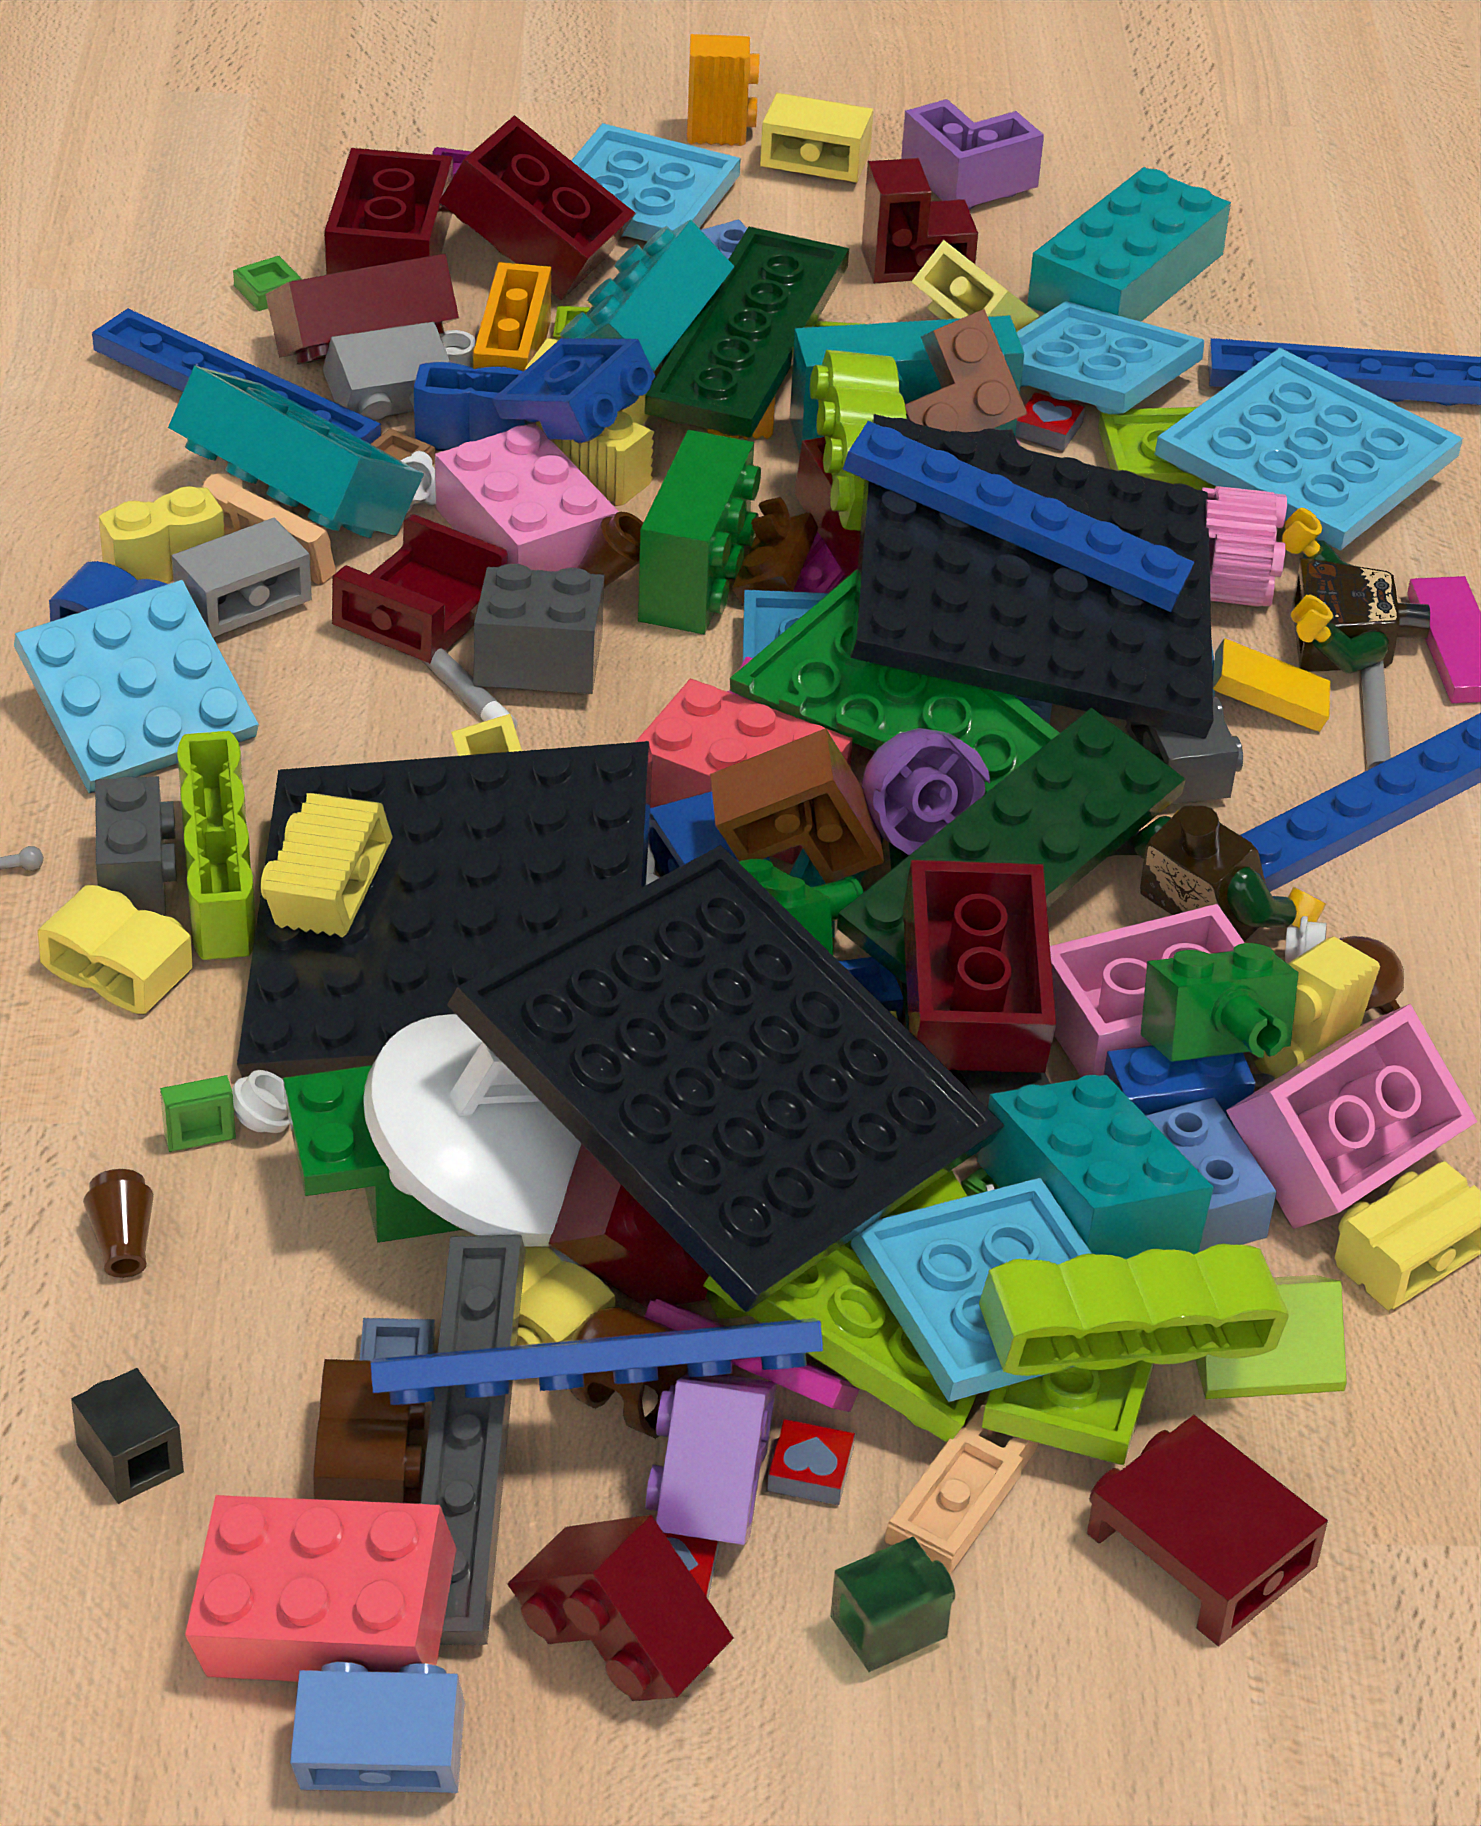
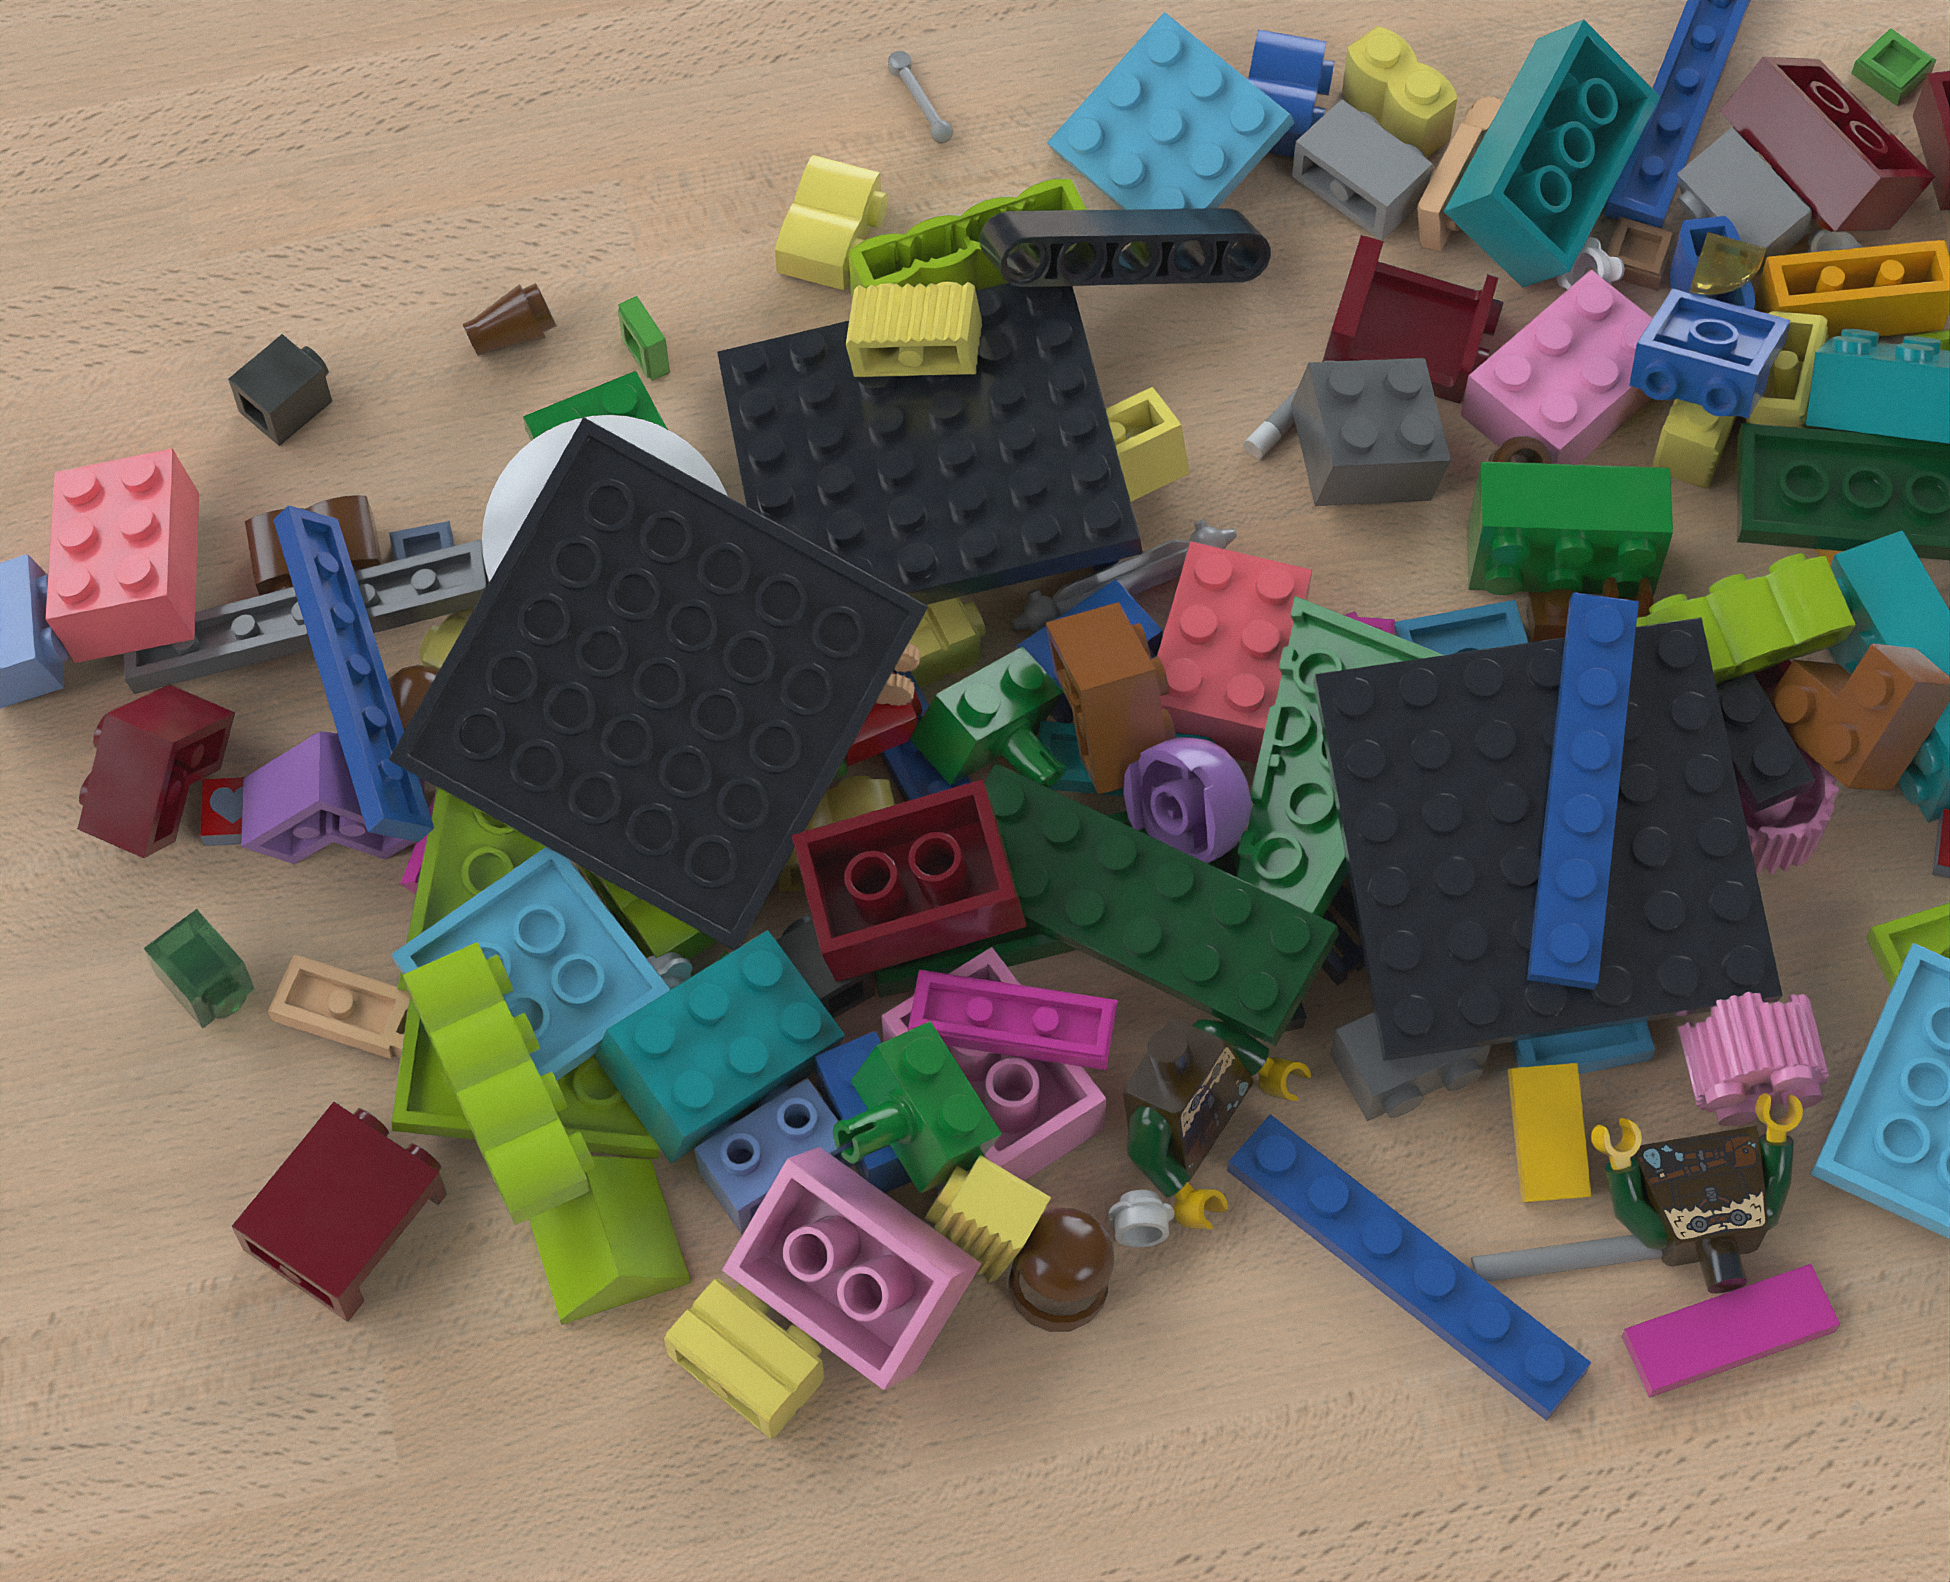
camera: 80 degrees right, 20 degrees up
dark grey brick [95,776,177,916] -> none
white plate [232,1070,290,1133] -> none
tile [767,1419,855,1505] -> none
none -> dark pink tile [908,970,1118,1070]
none -> black beam [979,208,1271,287]
none -> clear yellow tile [1689,232,1767,295]

